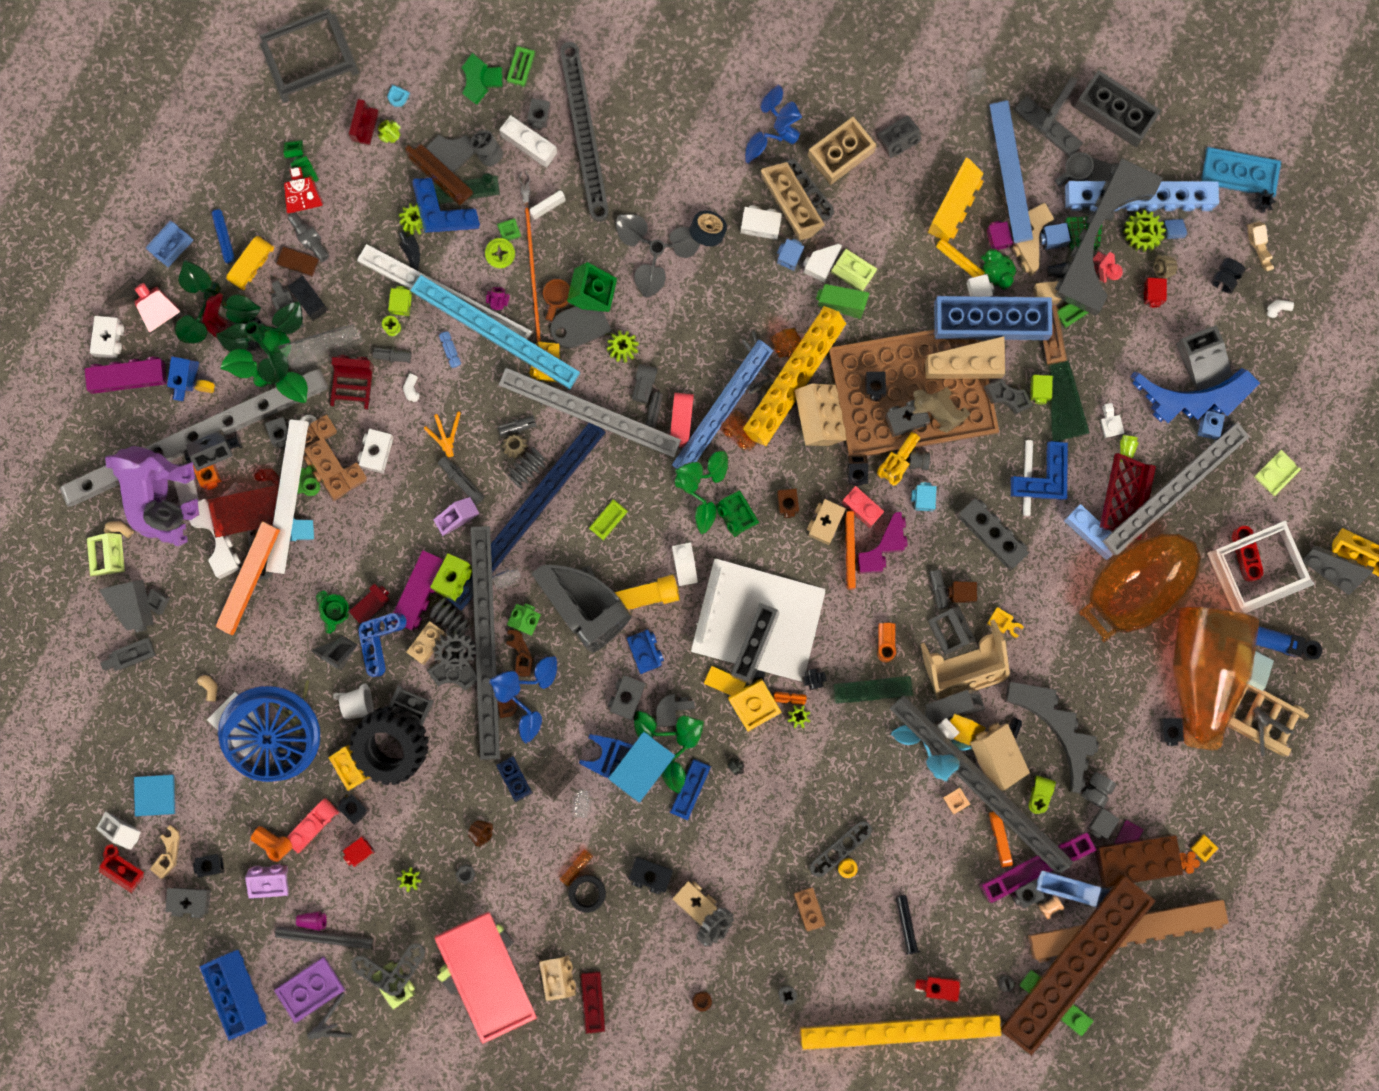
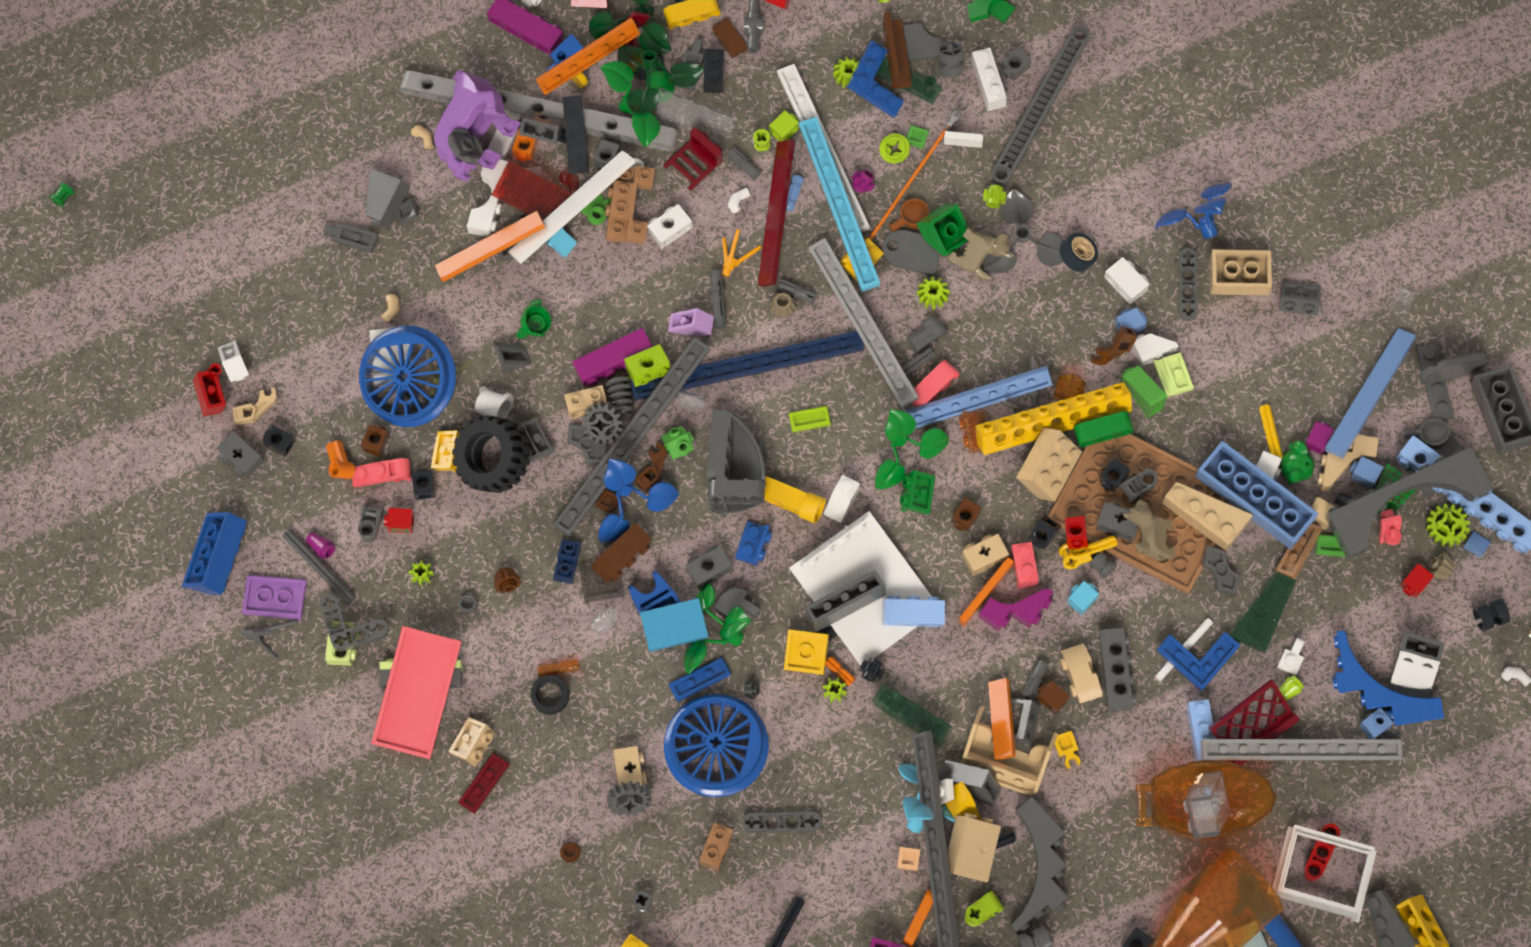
camera: 45 degrees right, 10 degrees down
yellowish green tile [87,533,125,576] -> none
dark azure tile [134,775,175,816] -> none
lavender bracket [245,864,289,898] -> none
dark red bracket [349,583,390,624] -> none
blue beam [359,613,406,677] -> none
black bar [399,230,420,271] -> none
dark grey piece [505,447,546,489] -> none
bright green tile [507,46,535,87] -> none
black brick [628,857,673,895] -> none
yellow tile [704,666,746,696] -> none
tan slope [761,162,825,241] -> none
yellow plate [838,858,858,878] -> none
orange piece [877,623,896,663] -> none
yellow slope [928,157,984,242] -> none
lime brick [1030,375,1053,405] -> none
yellowish green plate [1254,450,1301,496] -> none
none -> dark grey piece [358,503,385,543]
none -> reddish brown brick [360,425,390,457]
none -> orange tile [535,18,640,95]
none -> black tile [562,95,588,174]
none -> reddish brown brick [591,523,652,584]
none -> blue piece [664,694,769,797]
none -> dark red tile [758,139,795,287]
none -> light blue brick [882,595,945,627]
none -> dark tan animal [948,227,1014,281]
none -> lime gear [983,185,1007,208]
none -> orange tile [988,678,1016,760]
none -> tan brick [1060,643,1103,703]
none -> red brick [1065,516,1088,549]
none -> green beam [1073,411,1134,447]
none -> reddish brown piece [1090,325,1137,366]
none -> dark grey piece [1119,469,1158,504]
none -> clear brick [1184,771,1230,839]

